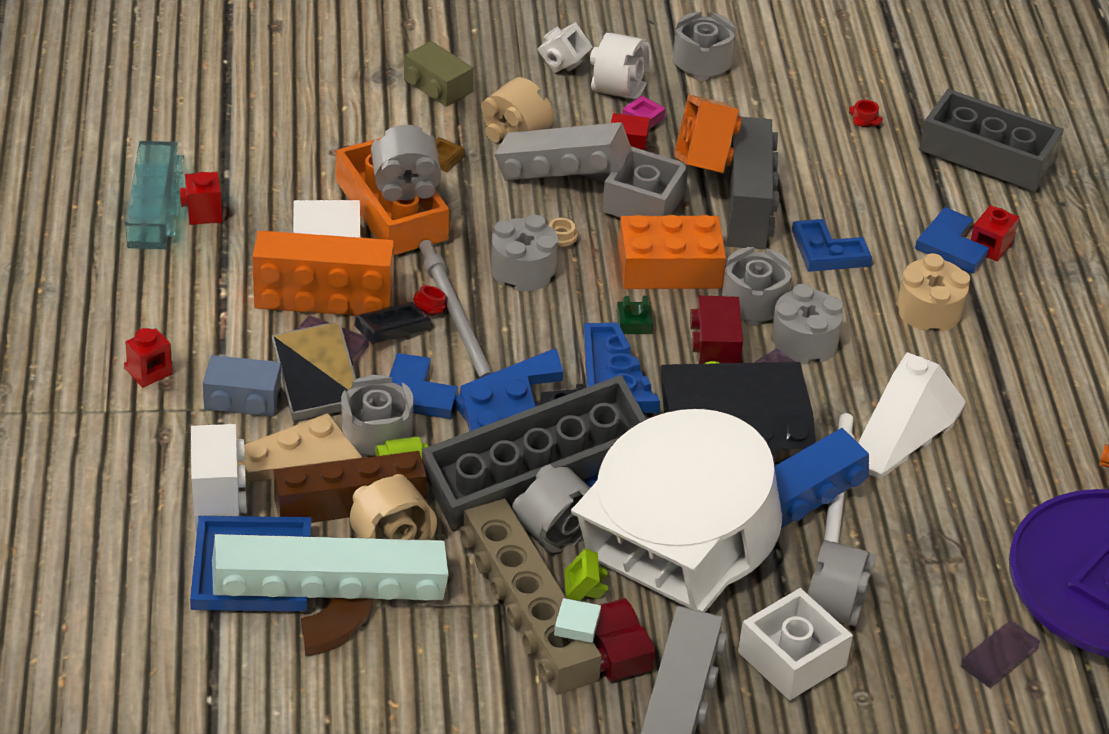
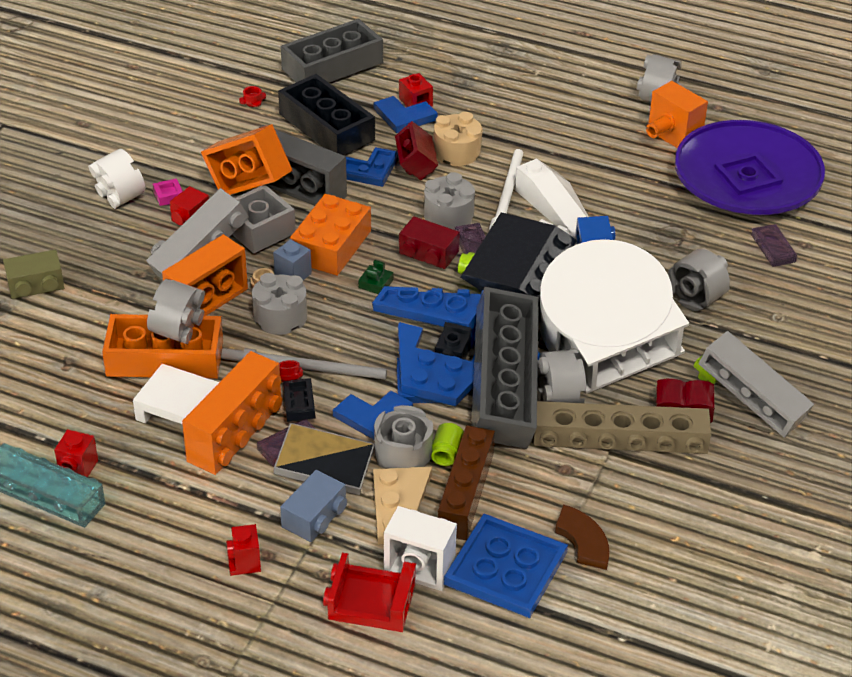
camera: 60 degrees left, 0 degrees up
light aqua brick [212,534,448,600] -> none
tan brick [350,474,437,540] -> none
pearl gold tile [435,137,465,172] -> none
tan brick [481,77,554,143] -> none
white brick [537,22,593,74] -> none
light aqua tile [554,598,601,643] -> none
lime tile [564,548,608,601] -> none
light grey brick [672,12,736,81] -> none
light grey brick [722,247,792,326] -> none
white brick [738,588,853,701] -> none
none -> orange brick [162,234,248,316]
none -> sand blue brick [273,239,312,280]
none -> black brick [278,74,375,155]
none -> red panel [323,552,416,632]
none -> dark red brick [395,121,438,180]
none -> white bar [489,149,523,229]

